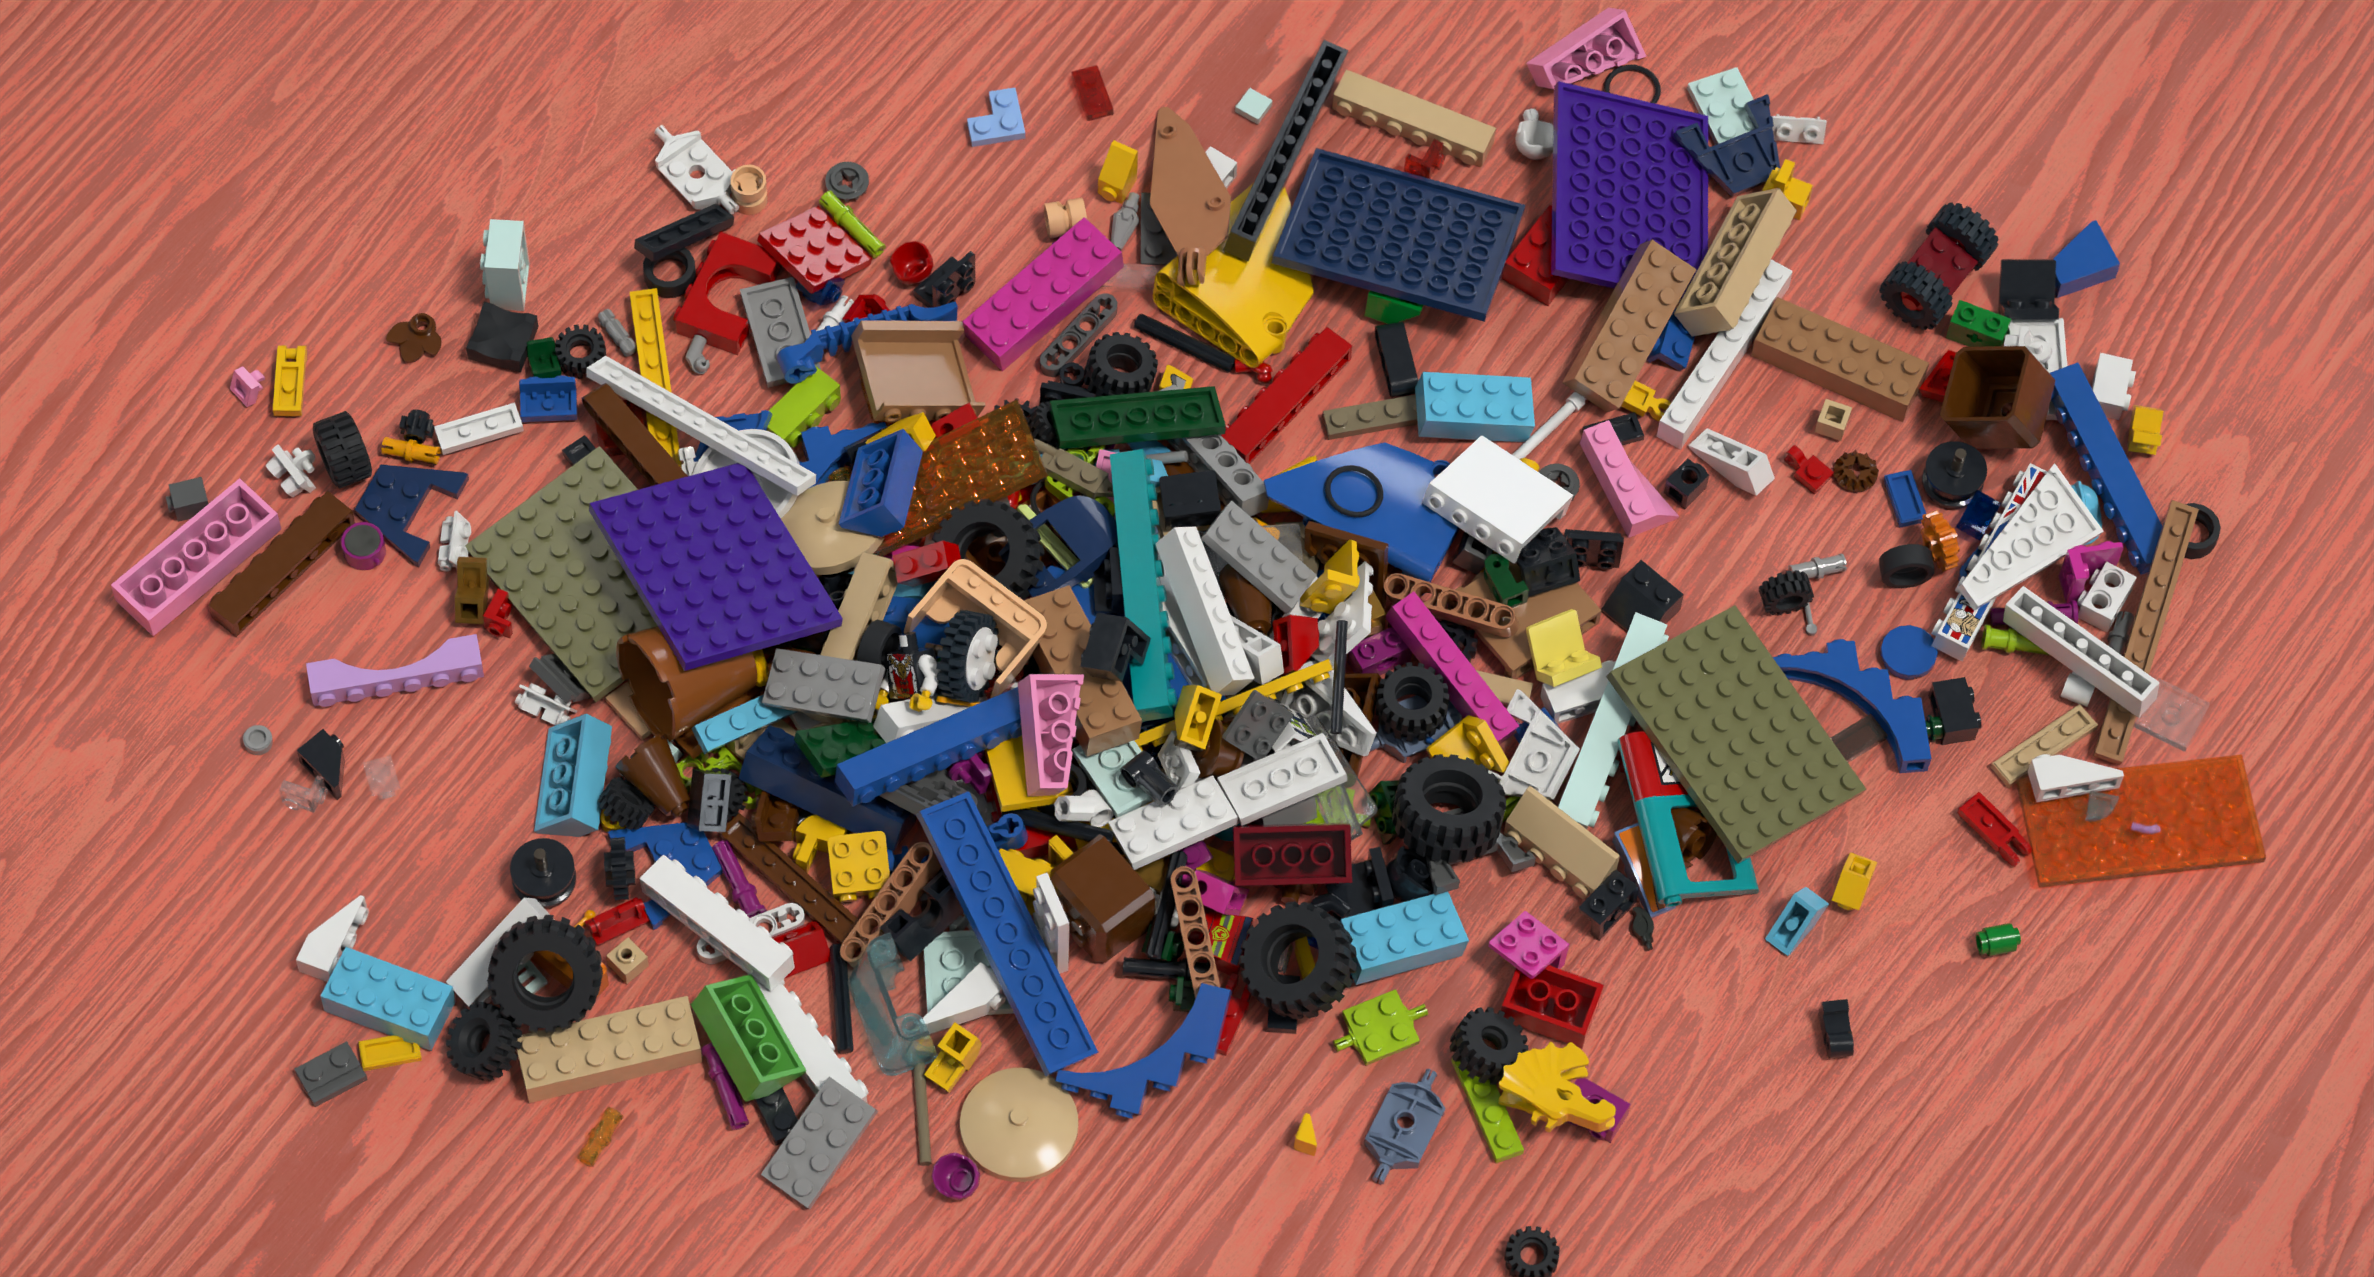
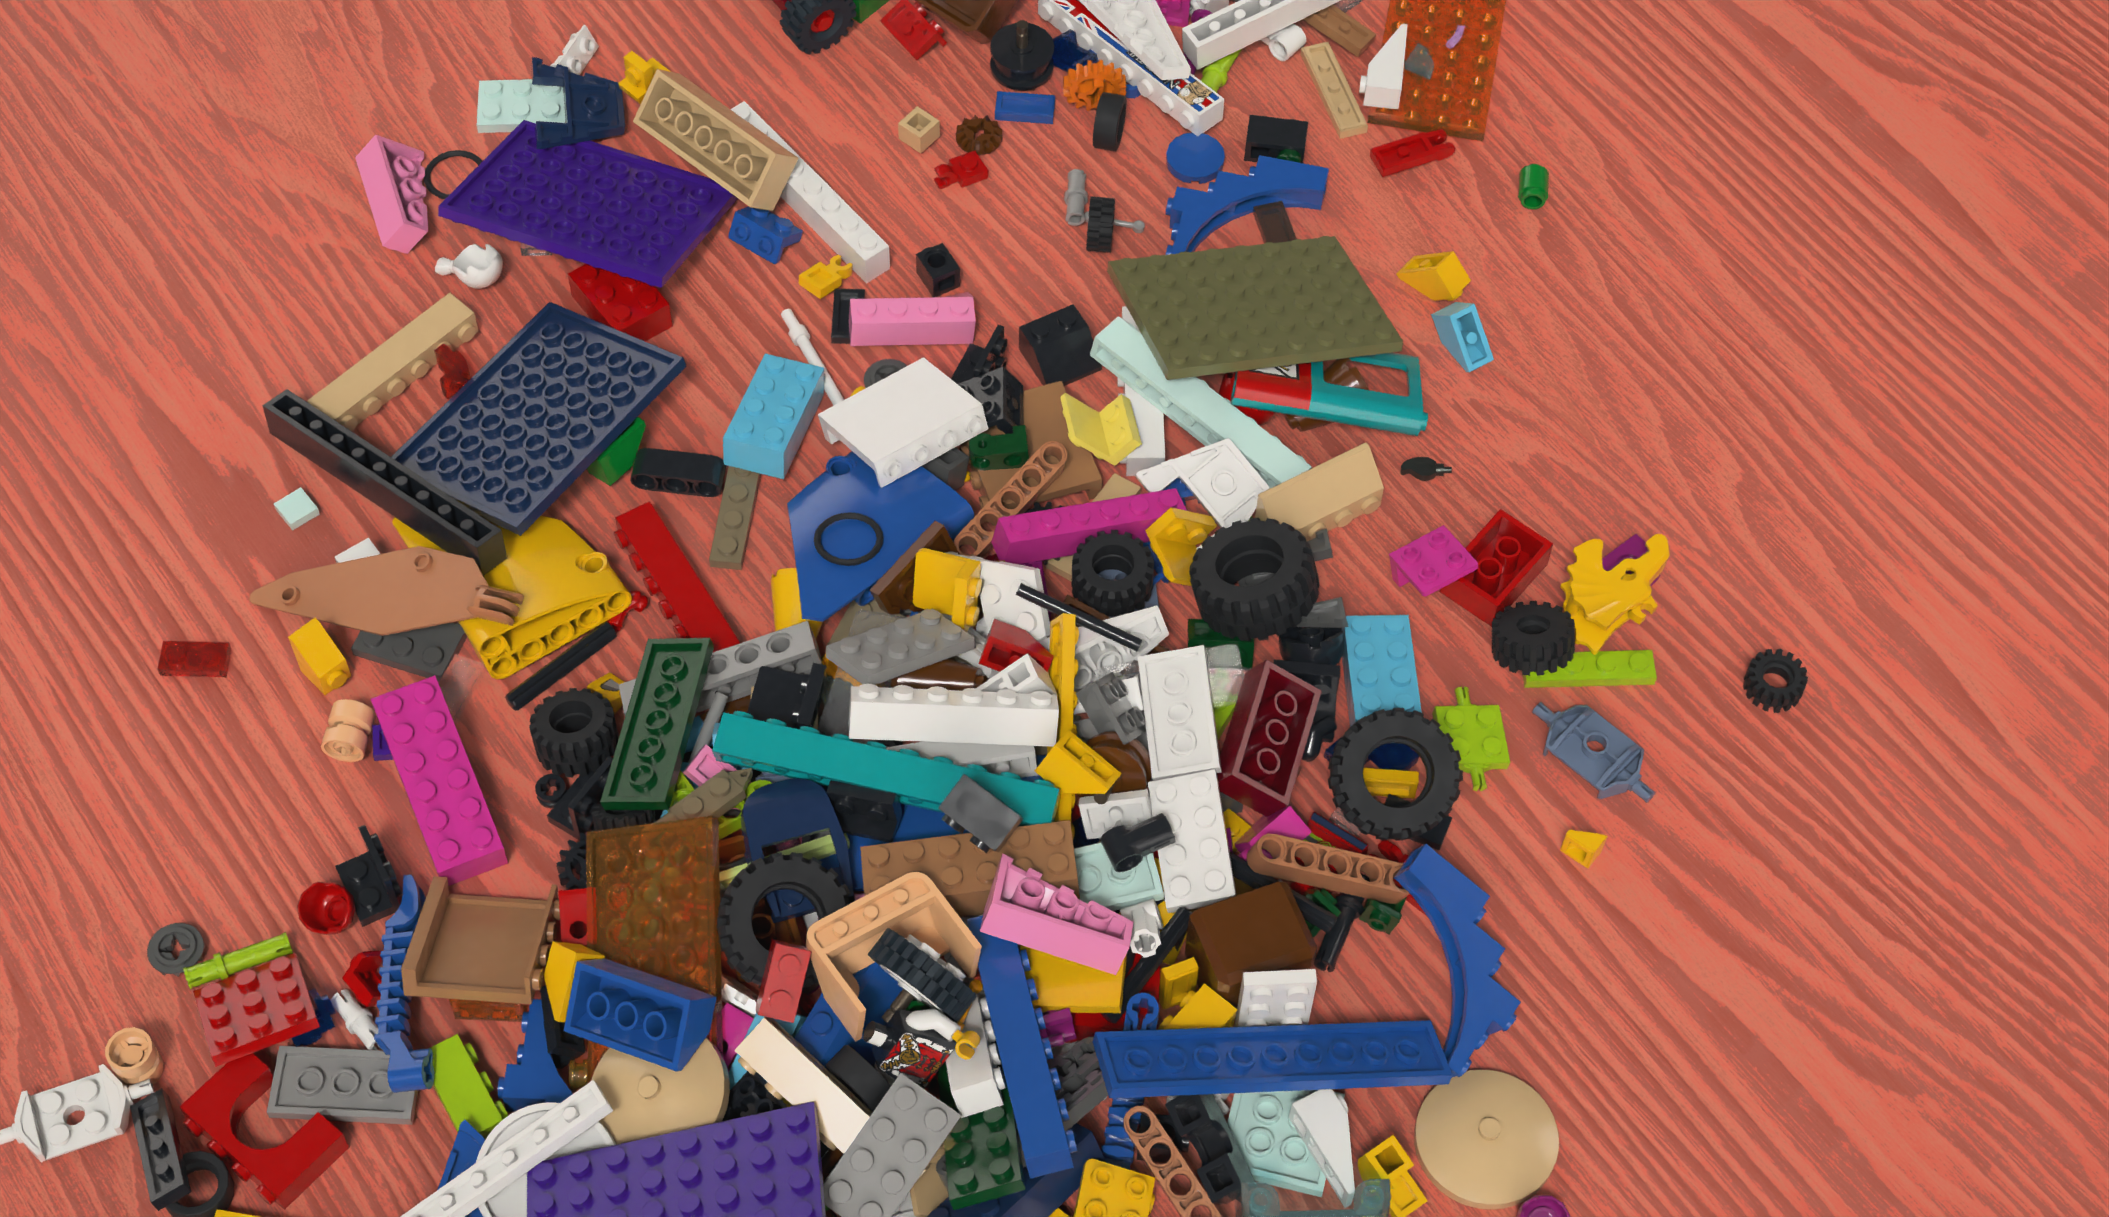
camera: 70 degrees left, 5 degrees down
light grey arm [685,335,710,374] -> none
light blue plate [967,87,1025,147] -> none
dark grey beam [1040,293,1118,377] -> none
light grey piece [1111,192,1140,251] -> none
medium nougat brick [1562,240,1697,412] -> none
black bracket [1579,870,1638,941] -> none
slope [1612,823,1676,918] -> none
white slope [1689,428,1775,496] -> none
medium nougat brick [1751,297,1929,422] -> none
black leg [1818,999,1854,1058] -> none

